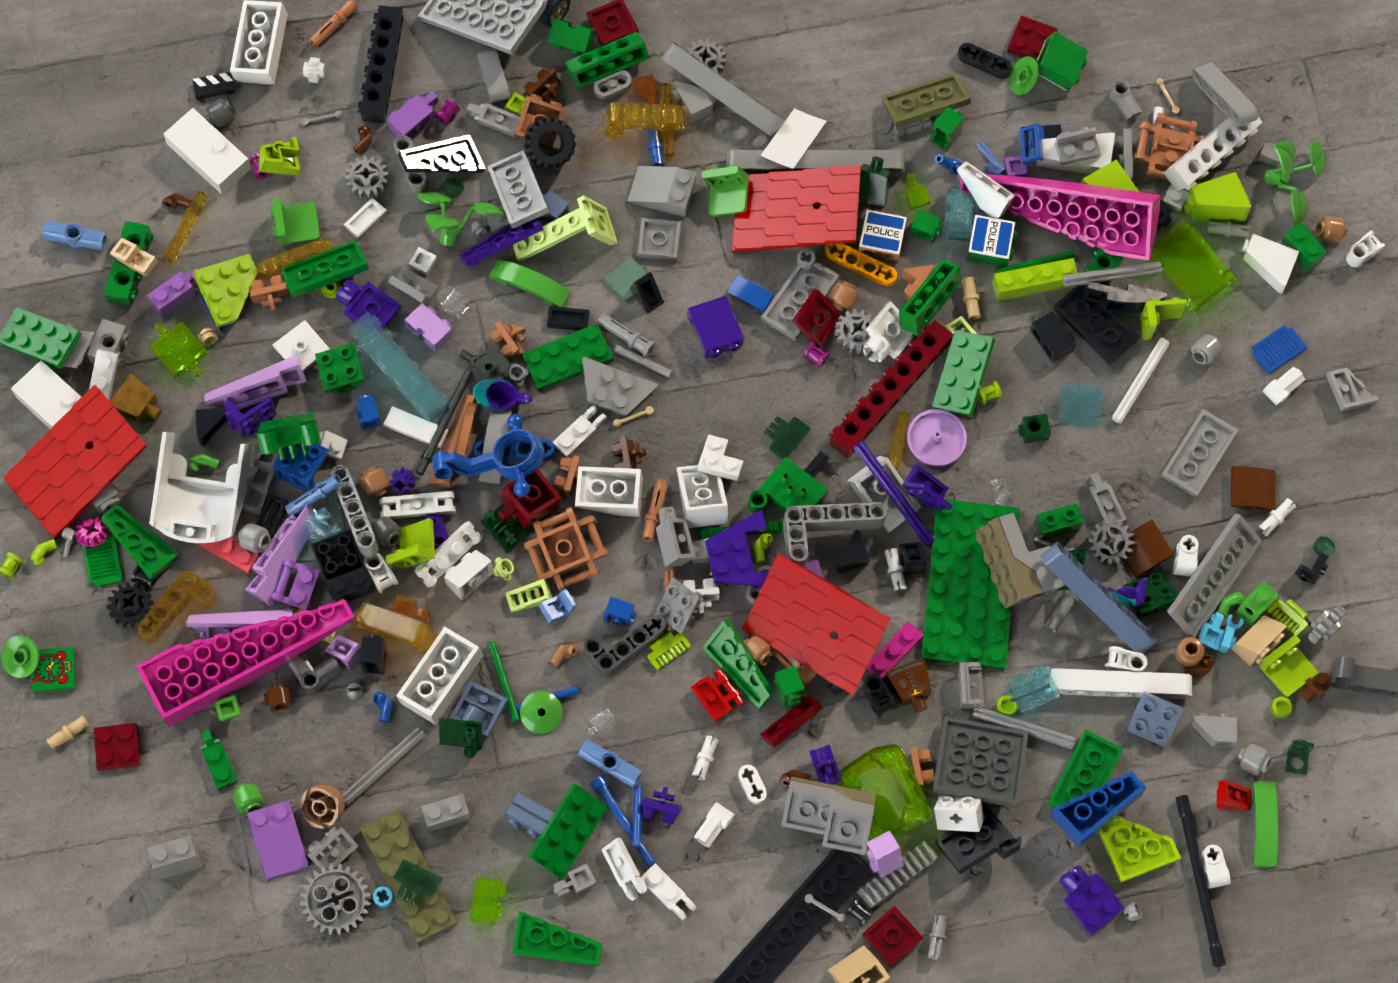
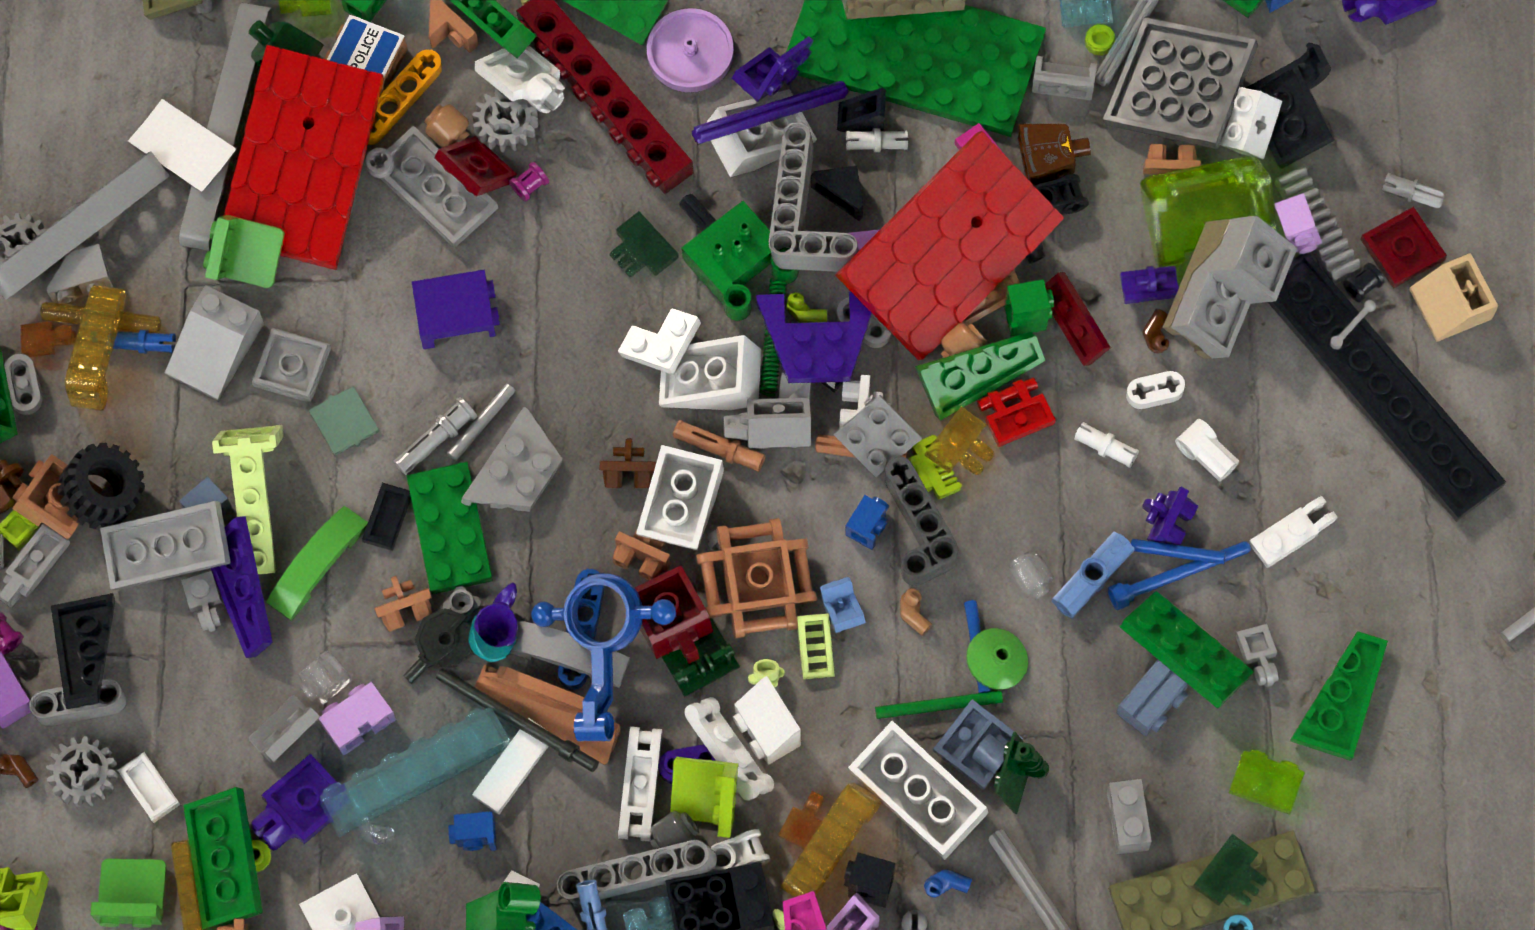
camera: 75 degrees left, 0 degrees up
green plate [315,342,365,394] -> none
medium nougat head [359,466,390,498] -> none
dark purple gear [390,467,417,494] -> none
white plate [409,247,437,275] -> none
bright green plant [417,192,507,246] -> none
clear green tile [443,177,464,198] -> none
white hinge [552,405,607,458] -> none
white hinge [602,838,647,901] -> none
tan hinge [613,406,654,427] -> none
black slope [630,272,664,314] -> none
blue slope [727,275,774,313] -> none
clear yellow axle [889,411,909,471] -> none
none -> clear yellow hinge [925,406,995,475]

